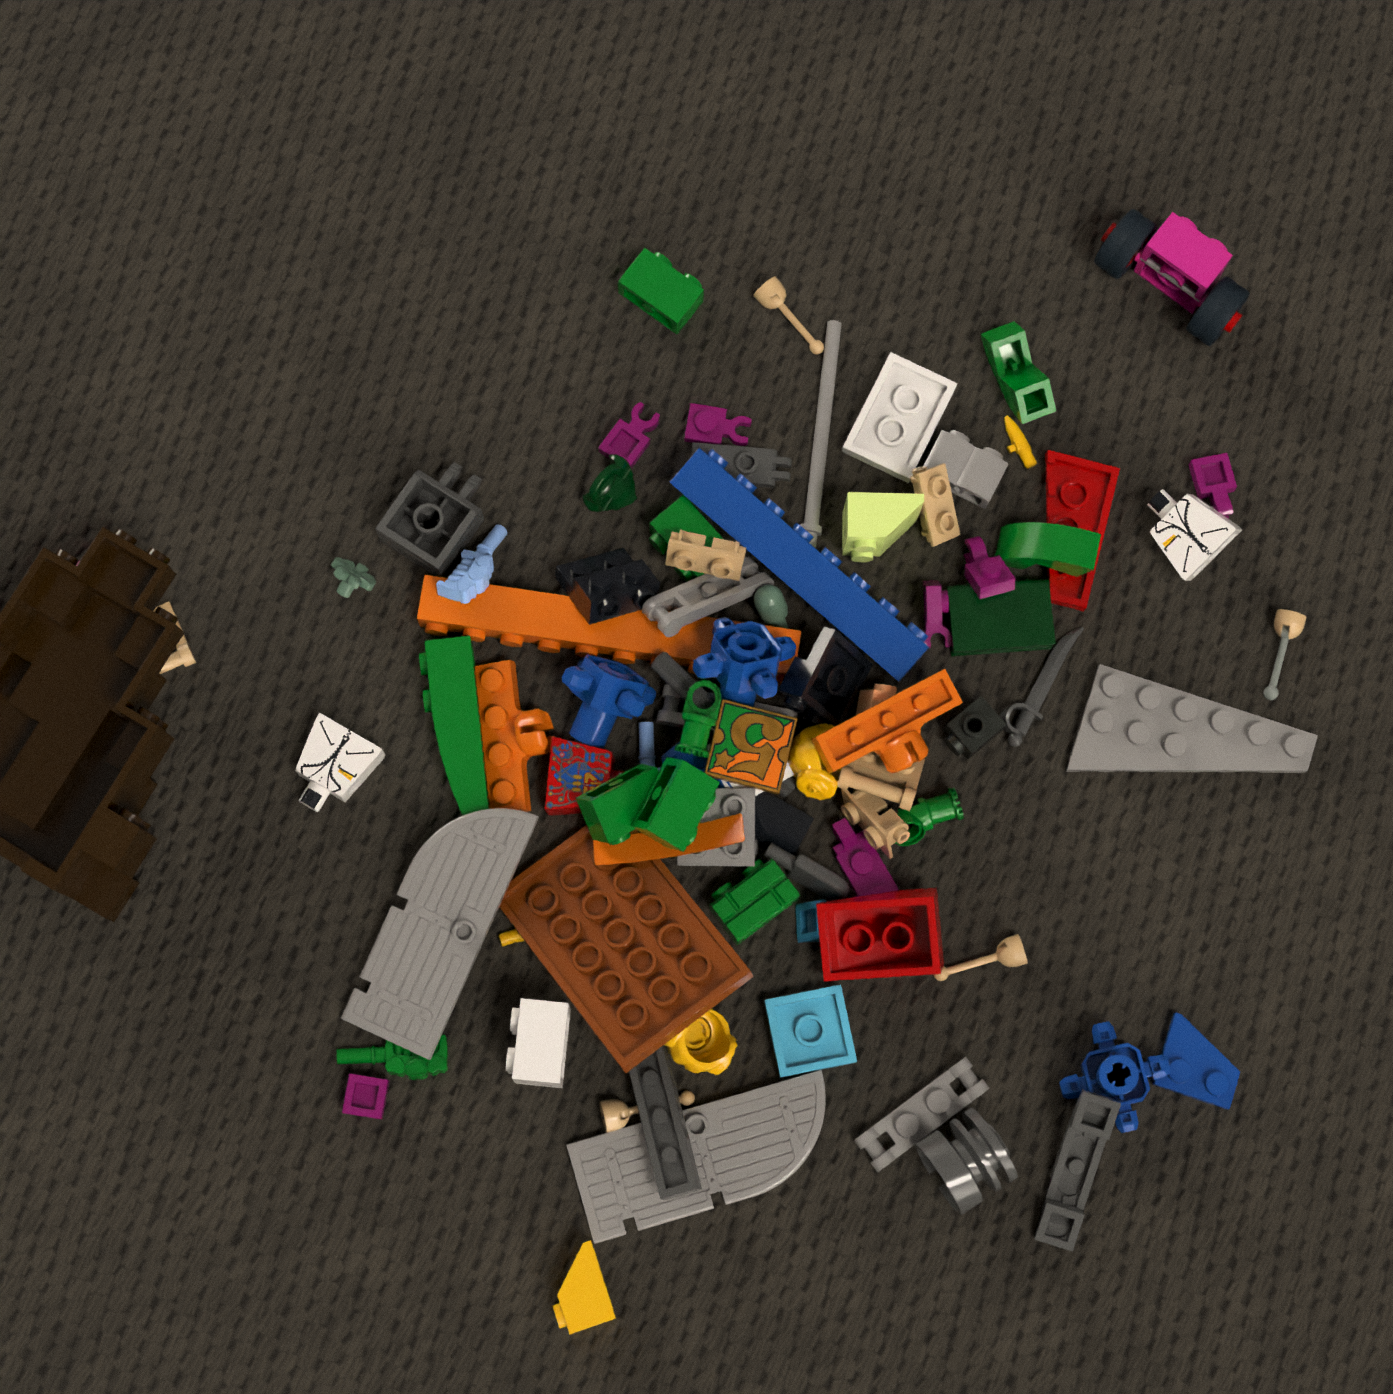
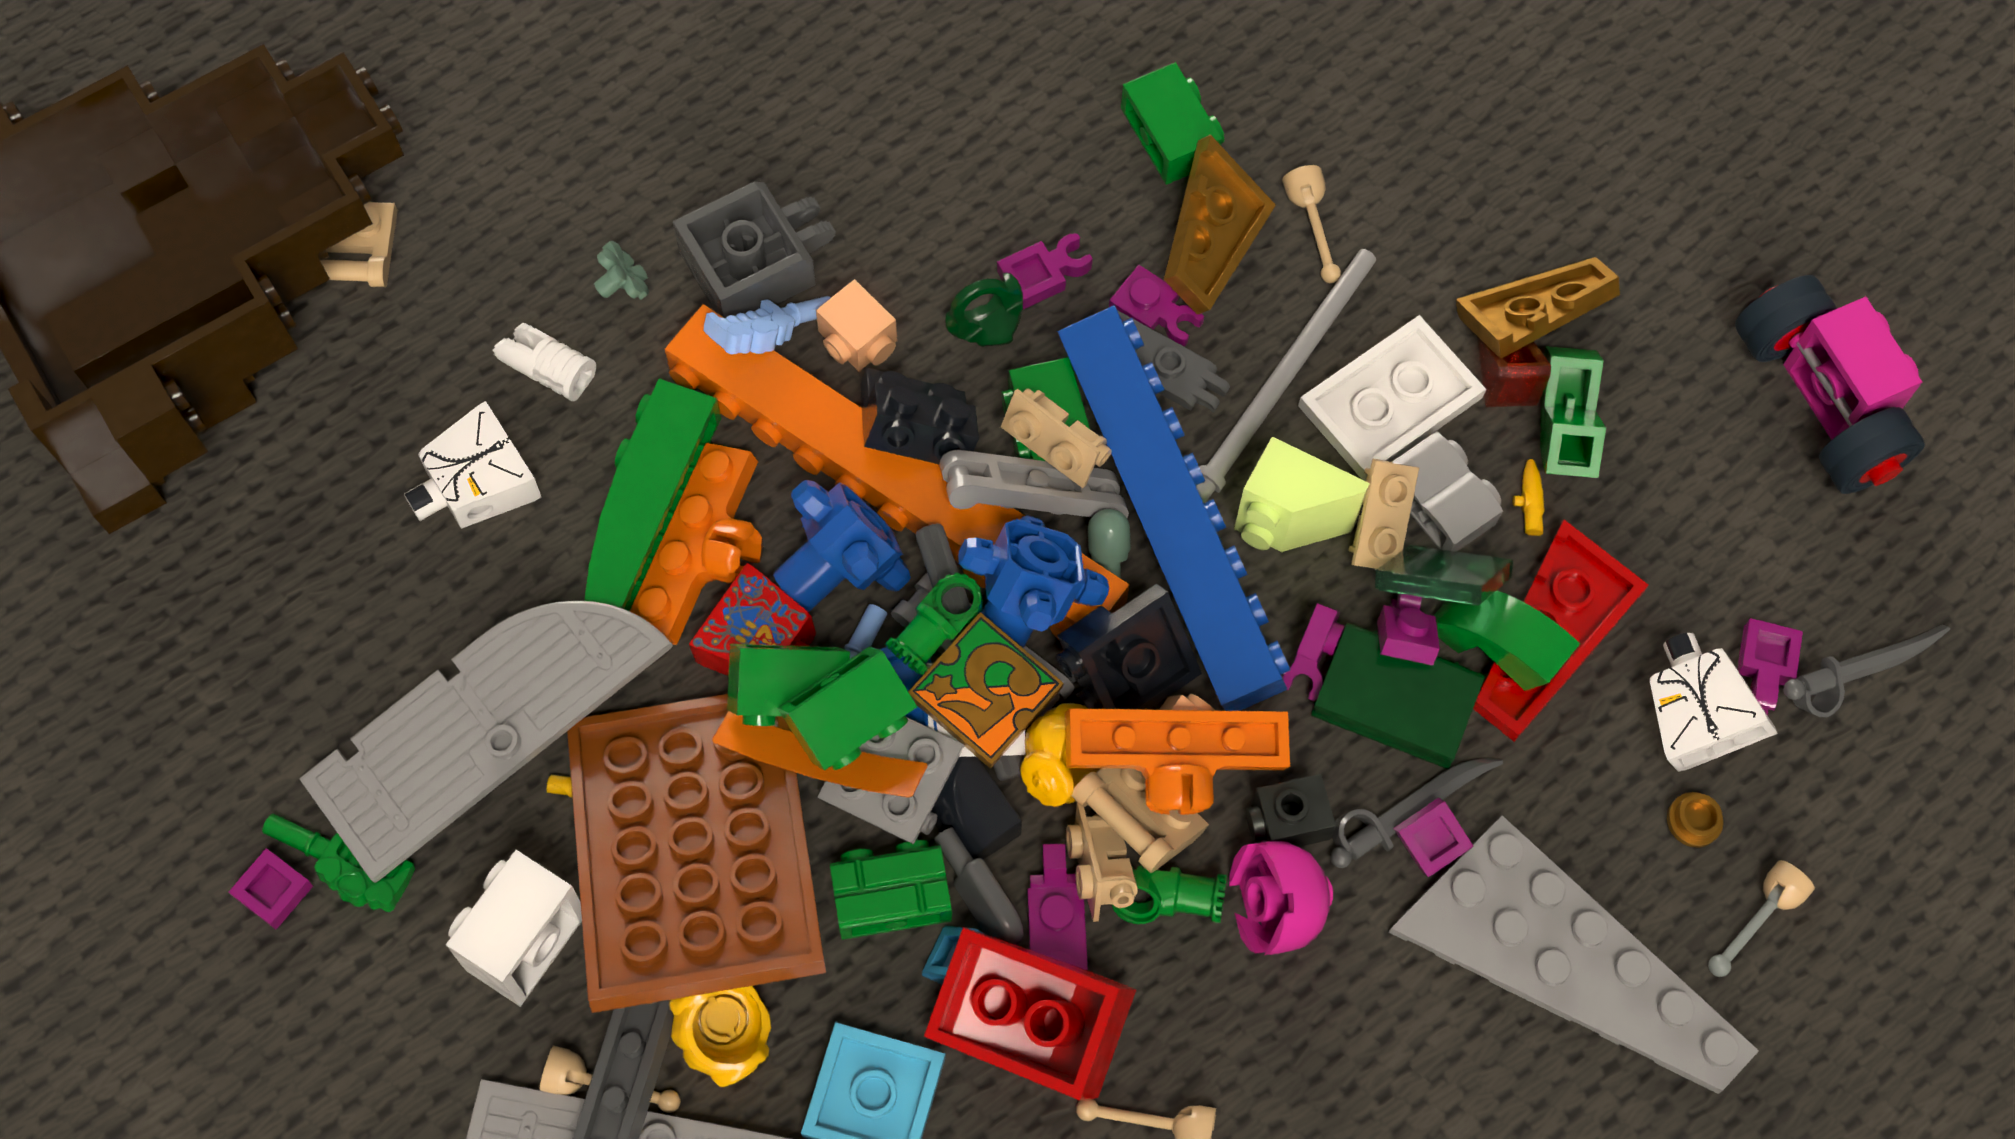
camera: 30 degrees right, 10 degrees down
none -> white hinge [492,323,596,401]
none -> light nougat brick [816,279,897,372]
none -> pearl gold wing [1164,135,1276,315]
none -> dark pink cylinder [1229,841,1333,955]
none -> clear green tile [1375,545,1513,606]
none -> magenta plate [1393,797,1474,877]
none -> pearl gold wing [1456,257,1620,359]
none -> clear red slope [1478,337,1551,407]
none -> pearl gold plate [1667,792,1723,848]
none -> dark grey sword [1783,625,1951,717]

